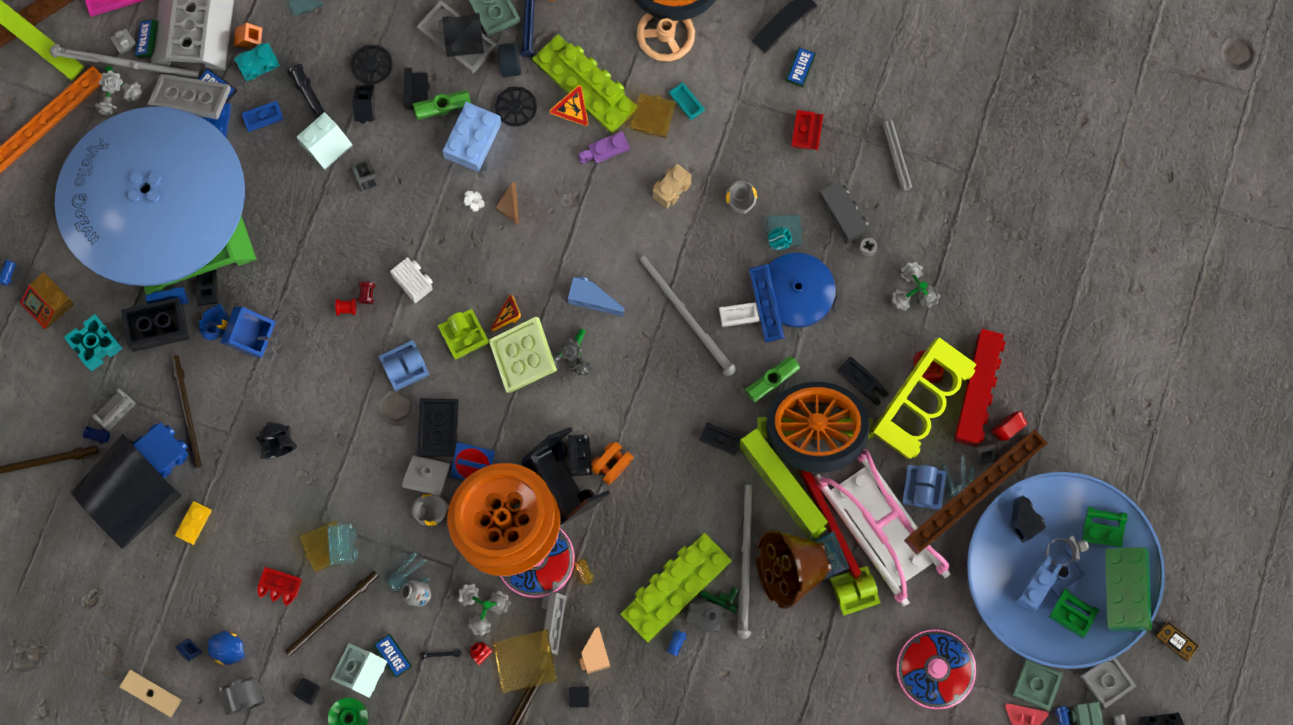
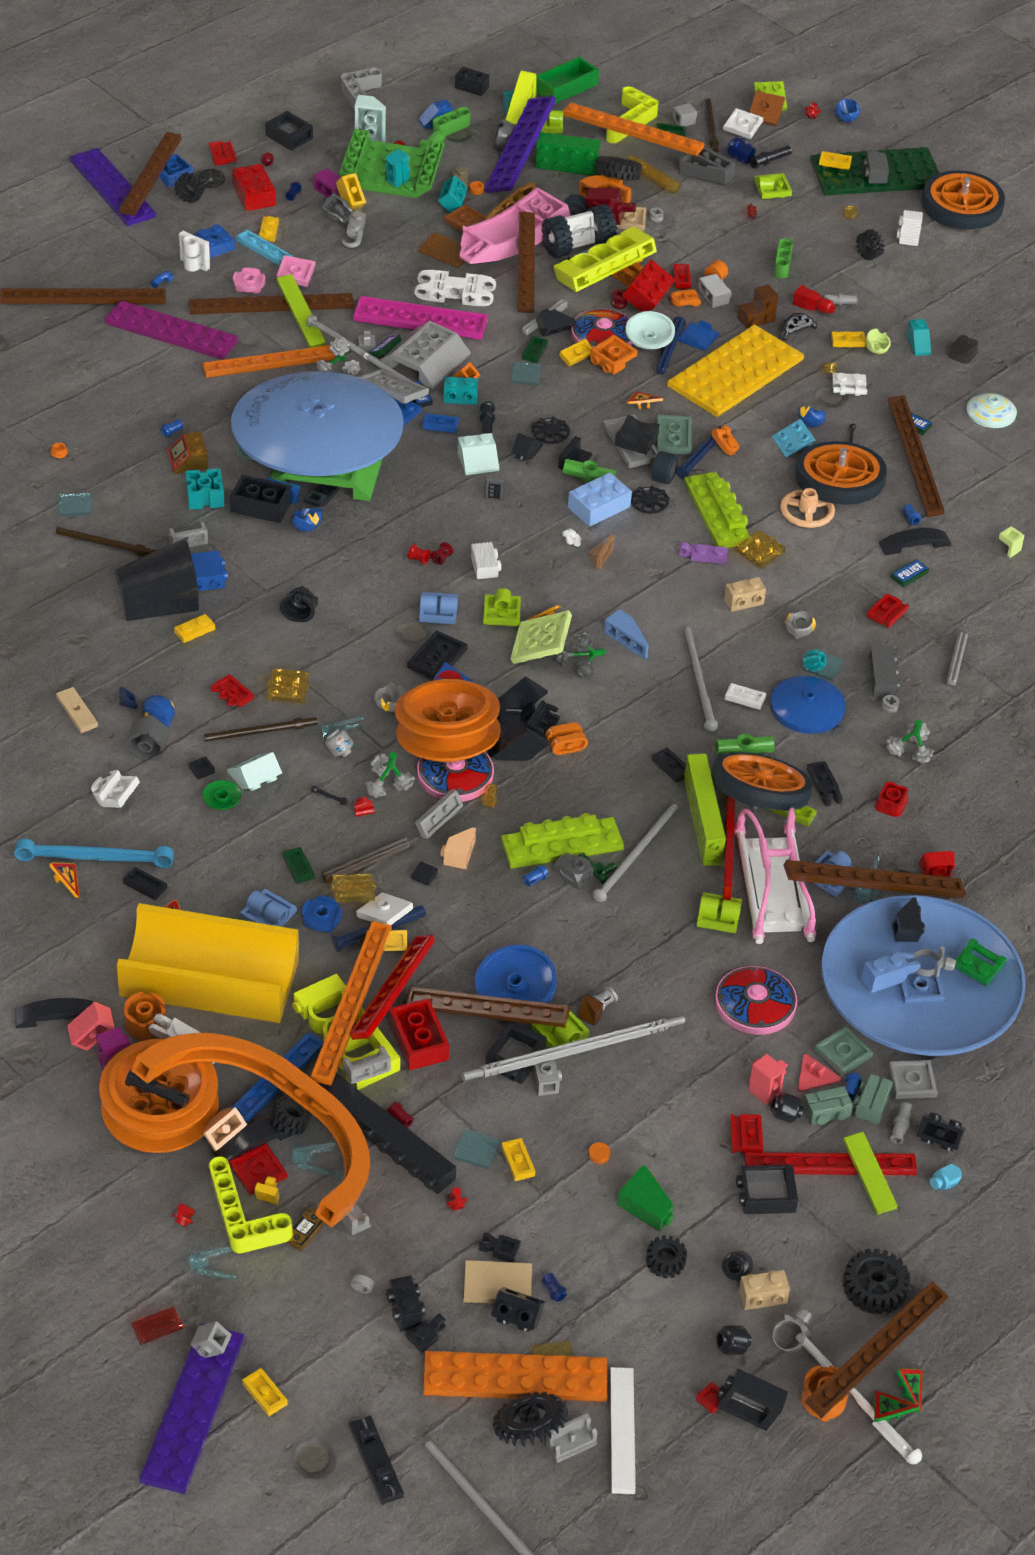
camera: 30 degrees right, 30 degrees down
clear blue pin [83,426,110,444] -> none
dark brown bar [171,355,202,468] -> none
blue piece [220,307,276,357] -> none
clear light blue brick [328,524,359,566] -> none
tile [374,634,412,678] -> none
light grey plate [402,455,450,496] -> none
clear yellow piece [494,630,557,693] -> none
piece [549,85,588,126] -> none
teal tile [668,82,706,120] -> none
blue tile [749,264,785,343] -> none
reddish brown cone [756,530,831,609] -> none
piece [815,532,849,581] -> none
neon yellow fence [870,337,976,459] -> none
red brick [954,329,1006,447] -> none
green plate [1049,588,1099,638] -> none
green piece [1105,547,1152,631] -> none
tile [1155,621,1200,661] -> none

